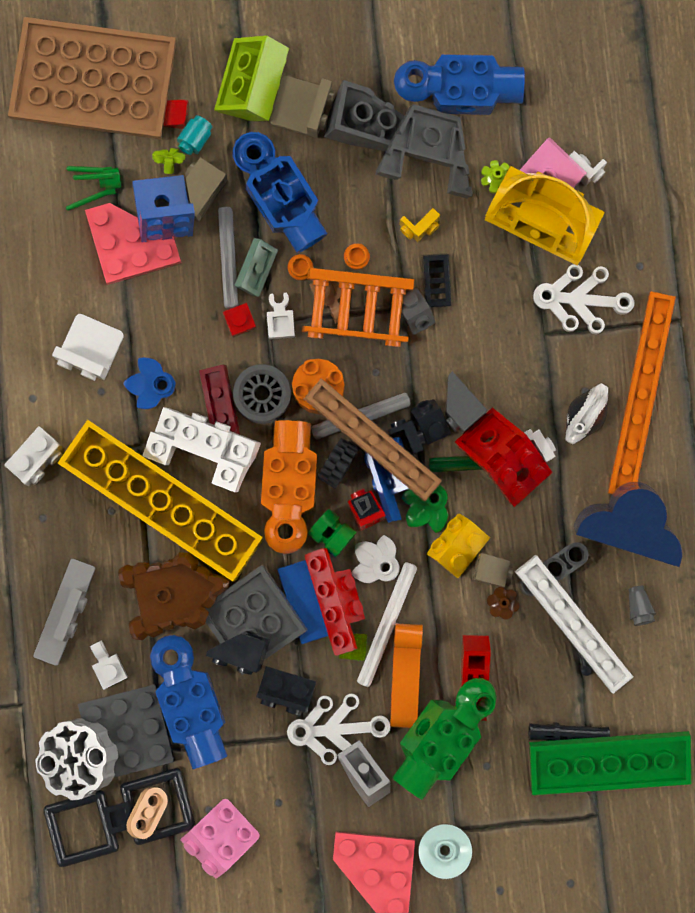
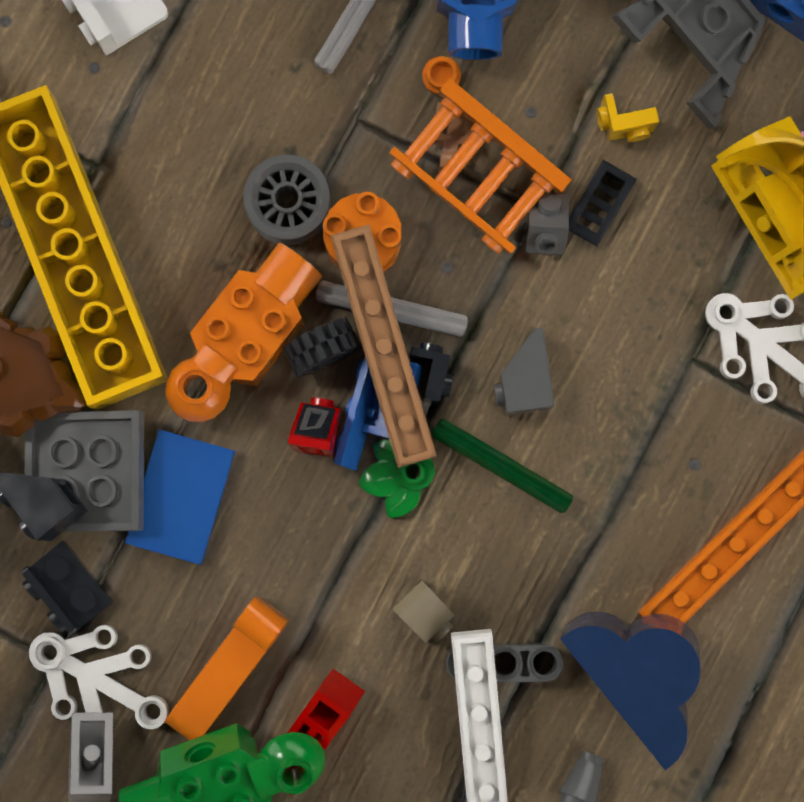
camera: 30 degrees right, 0 degrees up
blue plate [124,357,176,409] -> none
white bracket [143,407,261,492] -> none
dark red plate [199,364,240,435] -> none
red plate [223,303,256,337] -> none
sand green plate [234,238,278,297] -> none
white plate [267,293,295,339] -> none
red bracket [305,548,365,656] -> none
green wheel [308,509,357,558] -> none
clear neon green slope [339,633,367,661] -> none
orange plate [344,244,370,270] -> none
white plate [351,535,400,584] -> none
white axle [357,562,417,687] -> none
black bracket [411,399,451,445] -> none
yellow bracket [427,514,490,578] -> none
red bracket [455,407,553,507] -> none
lime plant [481,160,510,194] -> none
reddish brown plant [487,587,520,620] -> none
white bracket [524,429,556,463] -> none
white hat [565,383,608,445] -> none

